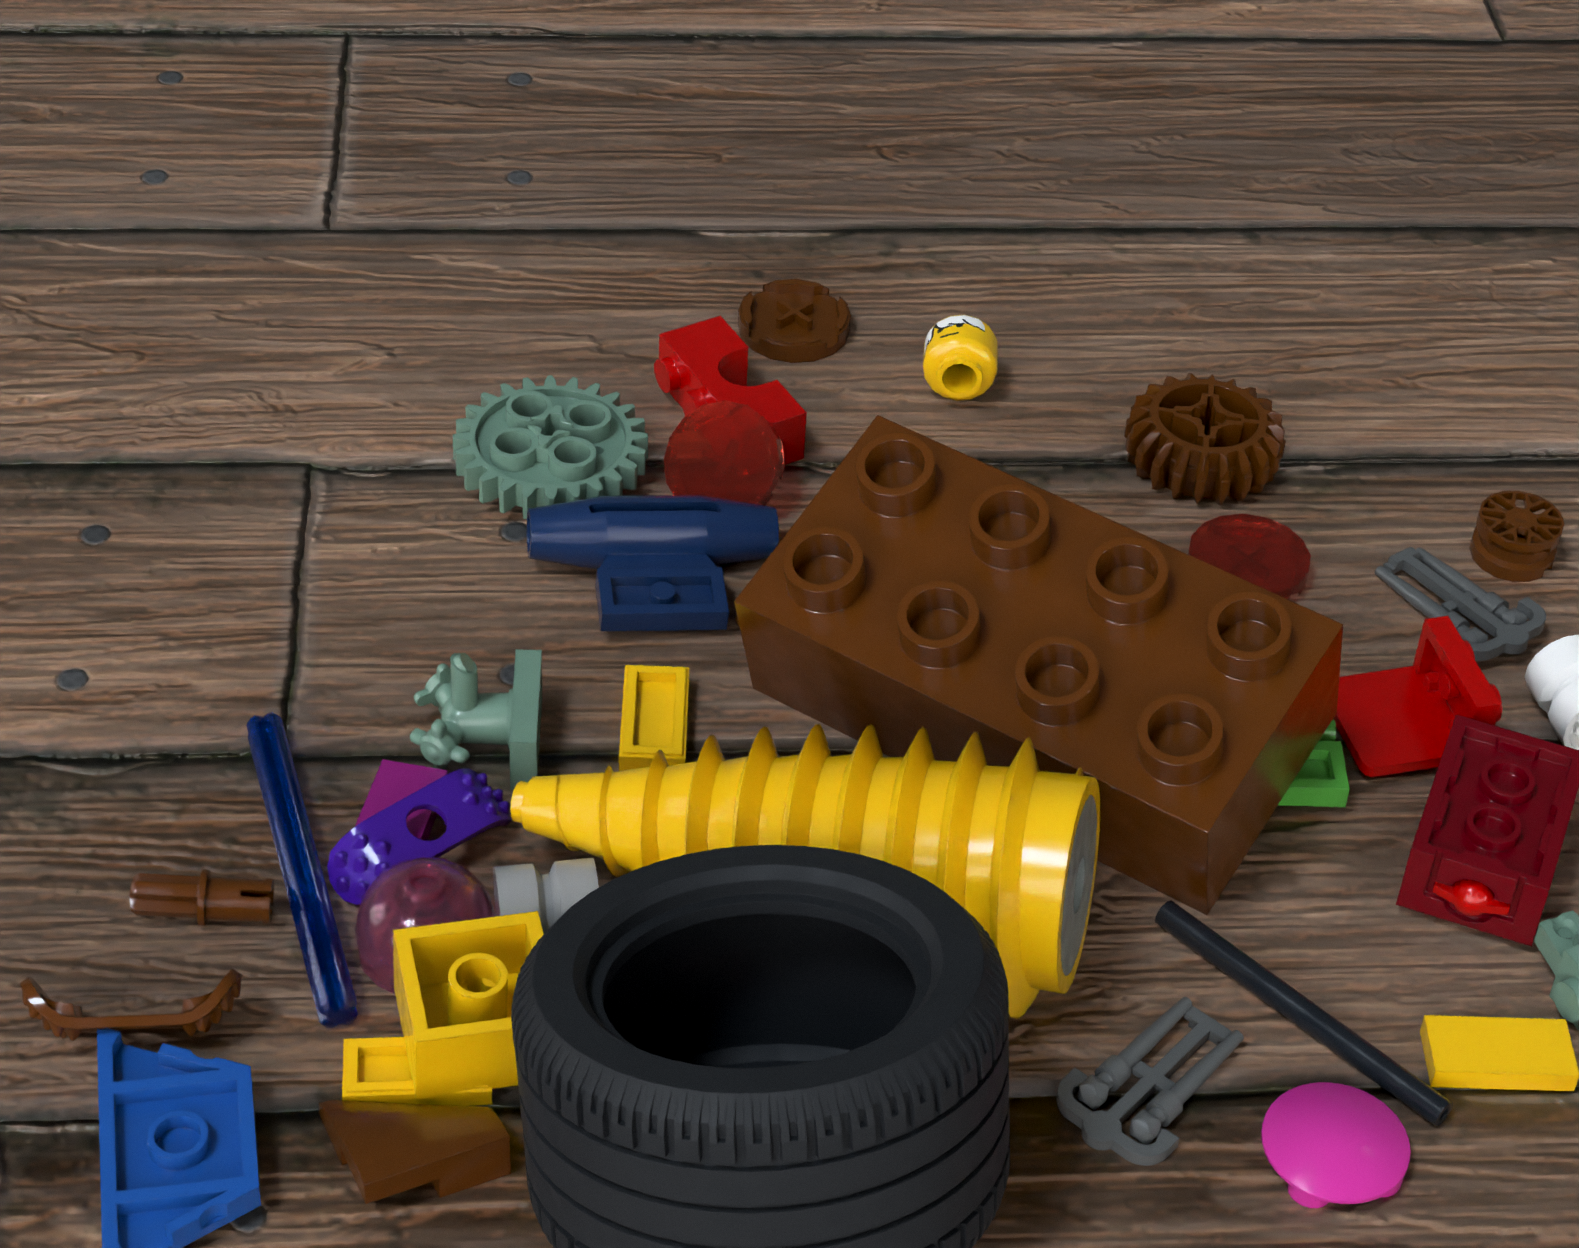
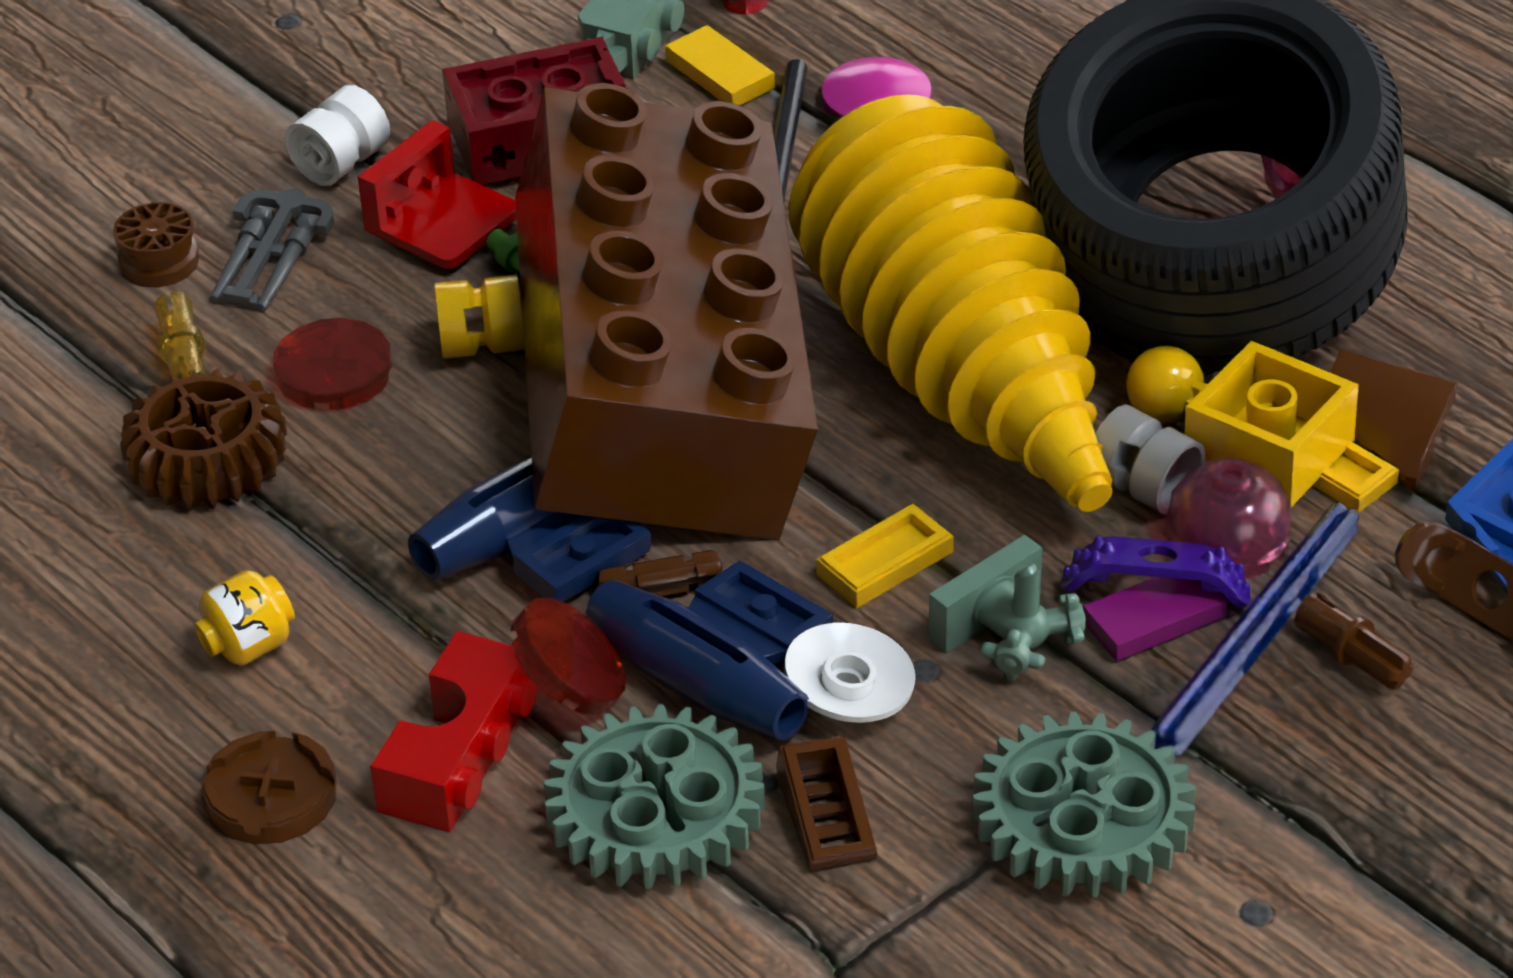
camera: 125 degrees left, 0 degrees up
none -> clear yellow pin [154,291,207,380]
none -> reddish brown slope [776,735,877,870]
none -> white dish [784,623,915,723]
none -> sand green gear [973,711,1196,898]

